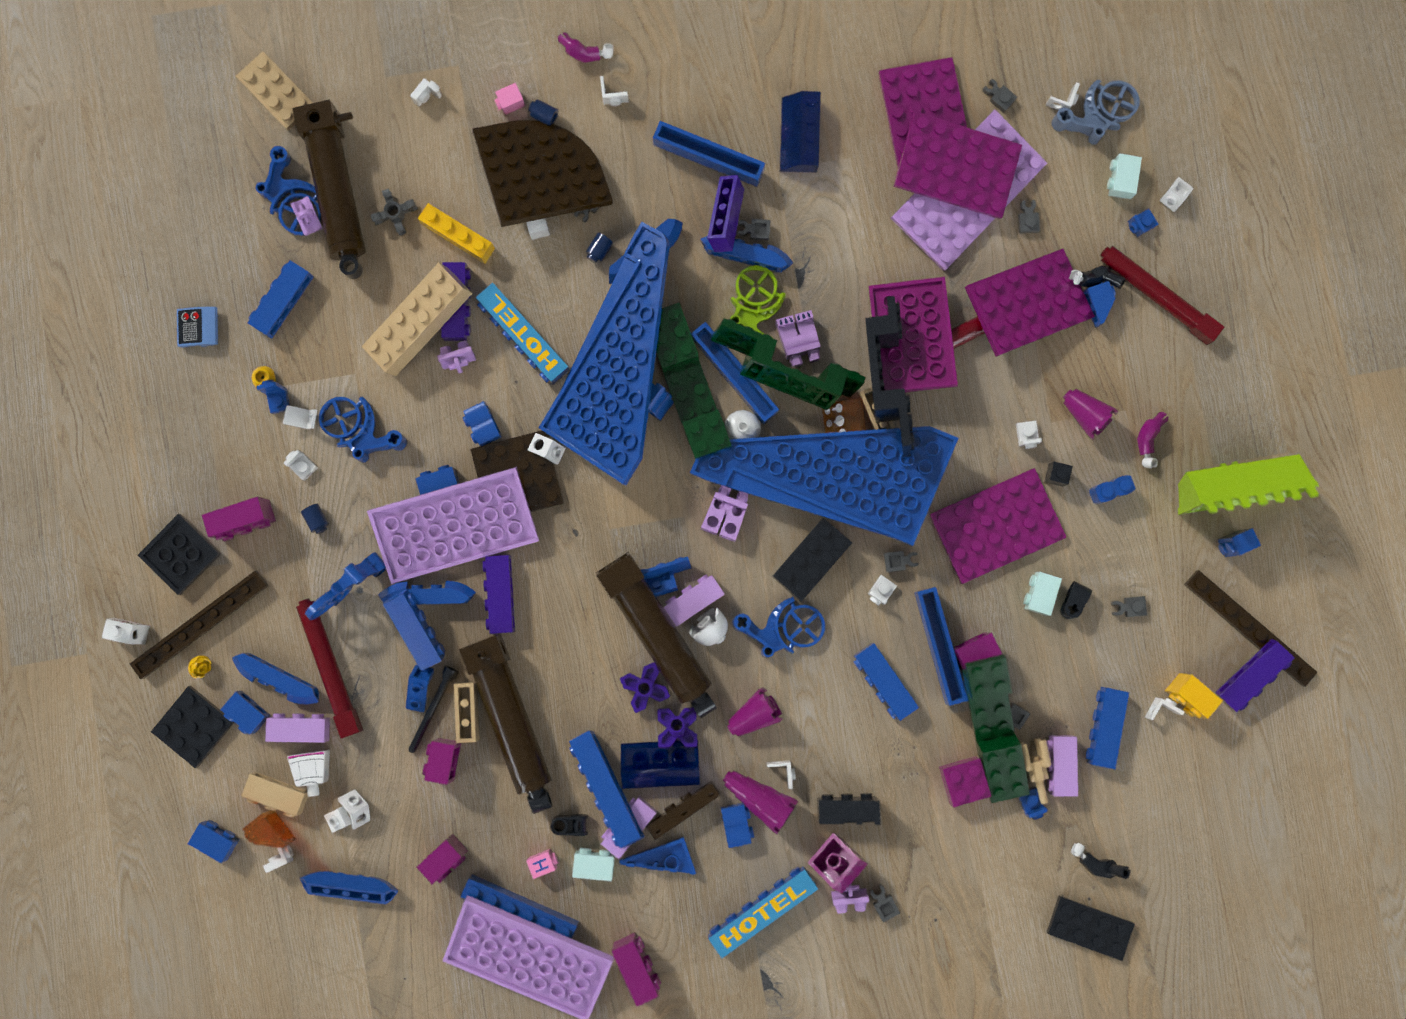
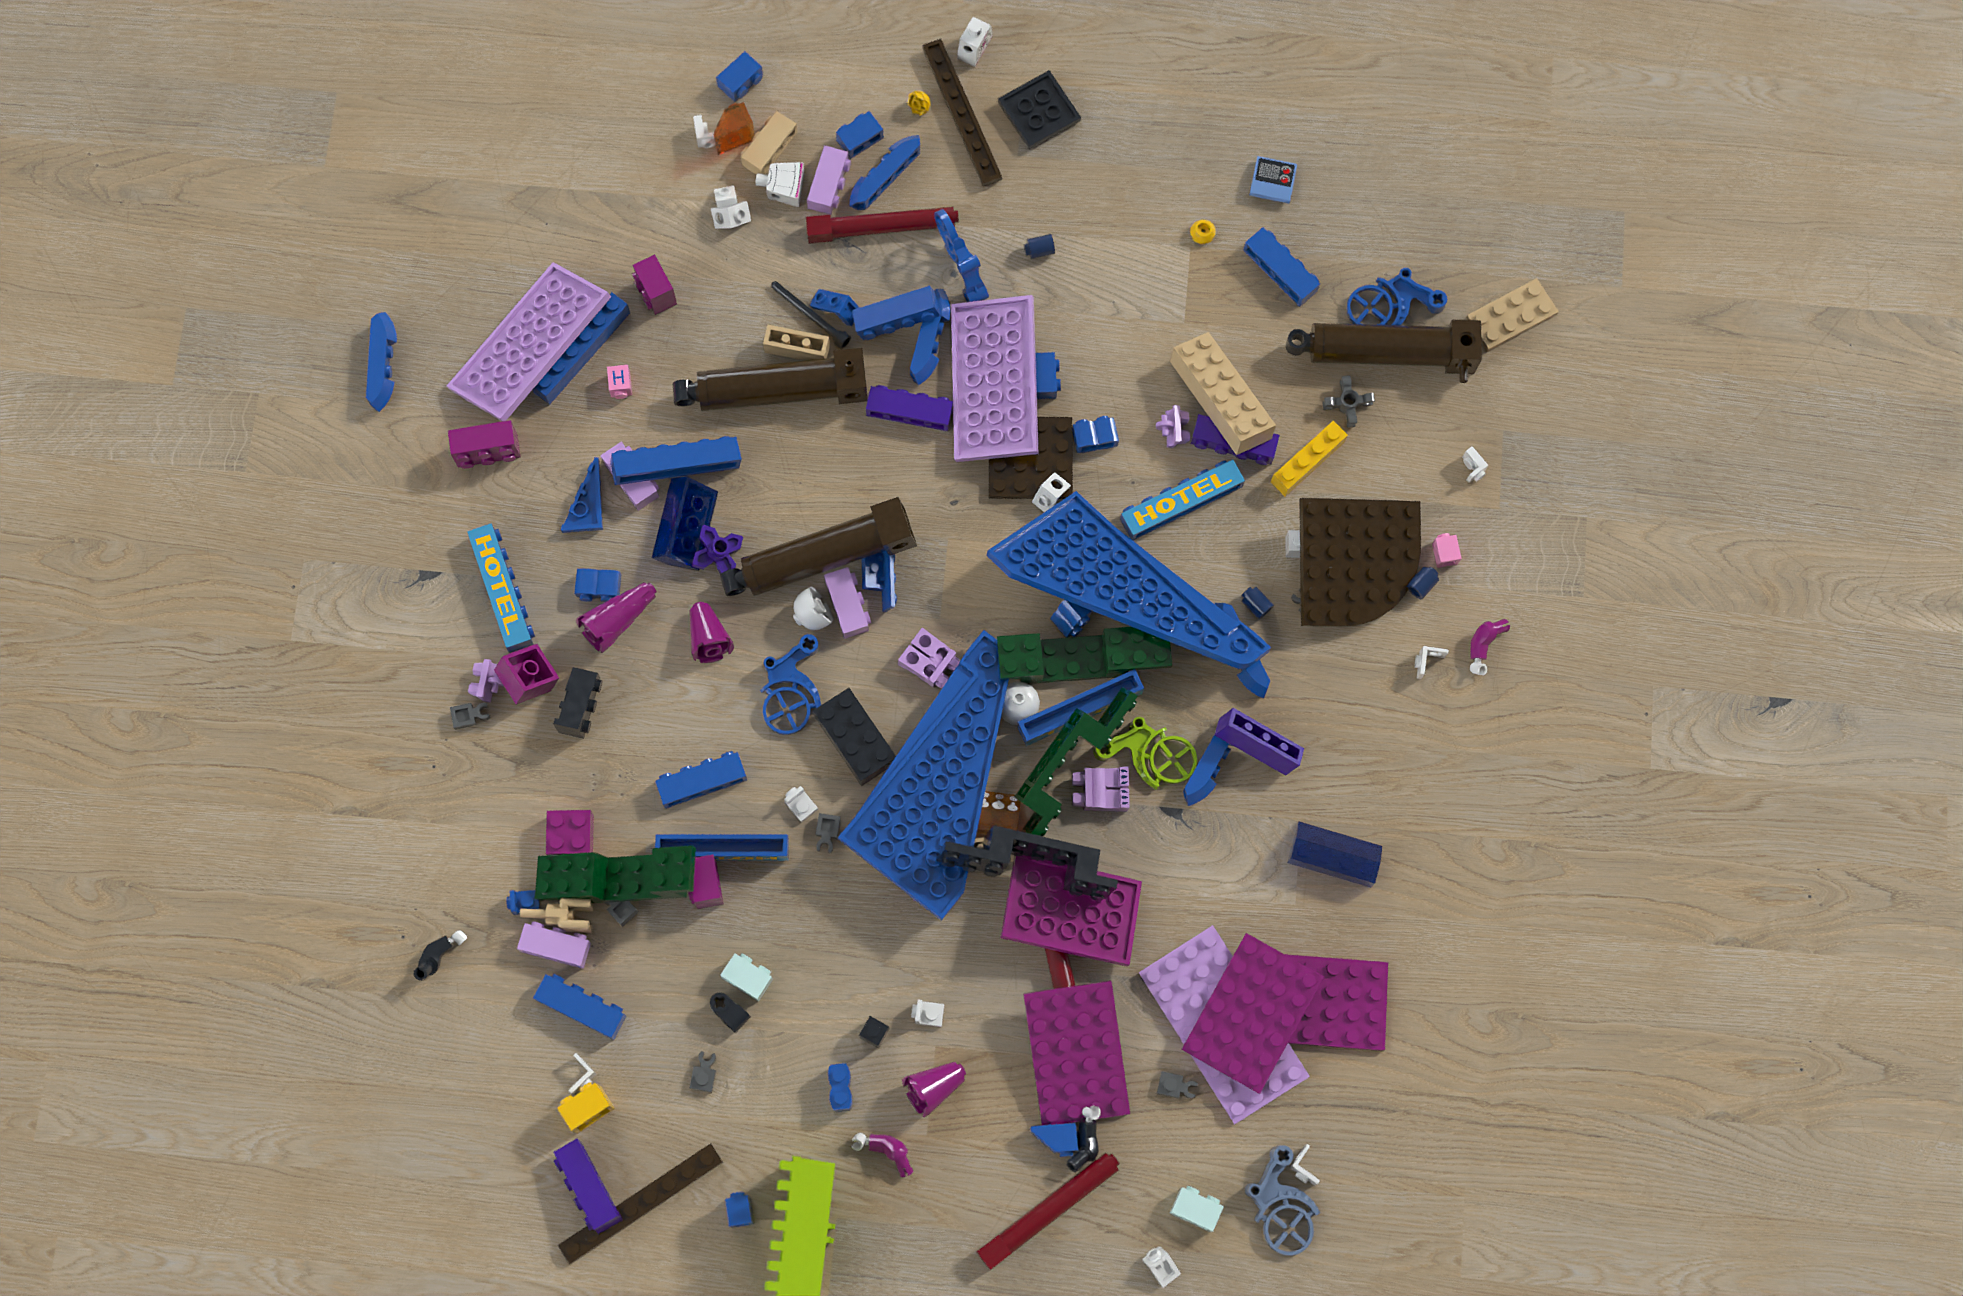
camera: 100 degrees right, 10 degrees down
black plate [151,686,235,768] -> none
magenta brick [201,497,276,541] -> none
blue bracket [256,380,290,414] -> none
white bracket [283,405,317,429] -> none
white bracket [284,450,318,481] -> none
lavender hips [290,196,323,236] -> none
blue brick [300,871,398,904] -> none
blue piece [319,396,407,463] -> none
magenta brick [422,738,461,785] -> none
black piece [550,814,588,836] -> none
light aqua brick [572,848,615,881] -> none
dark purple plant [620,662,670,713] -> none
dark brown piece [646,781,720,840] -> none
blue brick [653,121,765,187] -> none
dark grey plate [737,219,771,241] -> none
white bracket [766,760,796,789] -> none
magenta plate [929,468,1067,584] -> none
dark grey plate [982,79,1017,113] -> none
black plate [1046,895,1135,961] -> none
blue bracket [1128,209,1159,237] -> none

